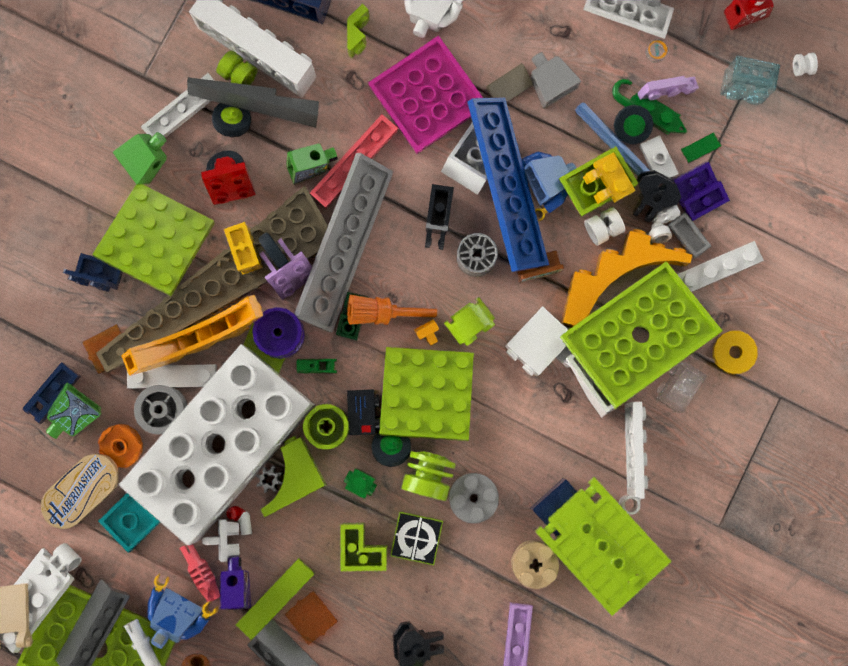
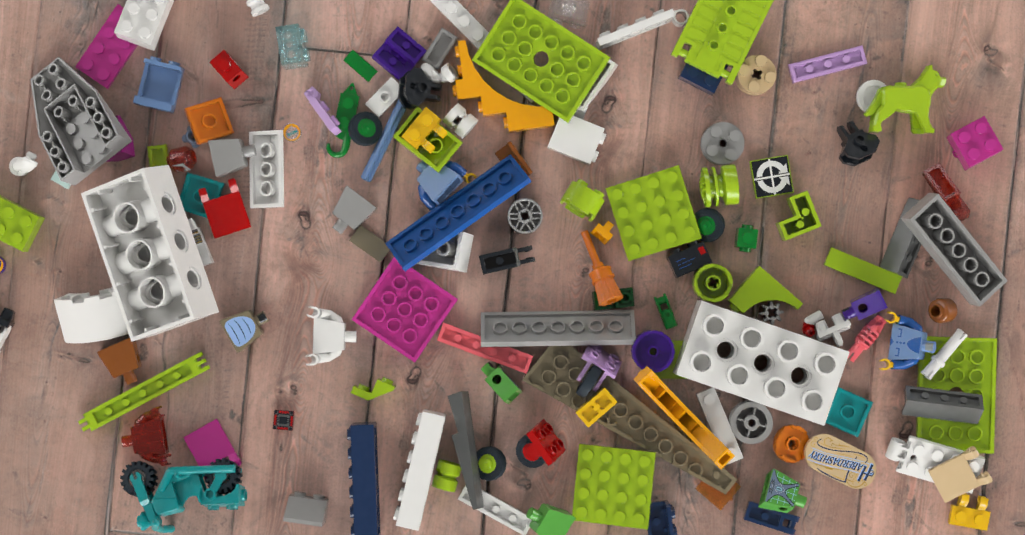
camera: 115 degrees left, 5 degrees up
clear orange piece [285,590,338,646] -> none

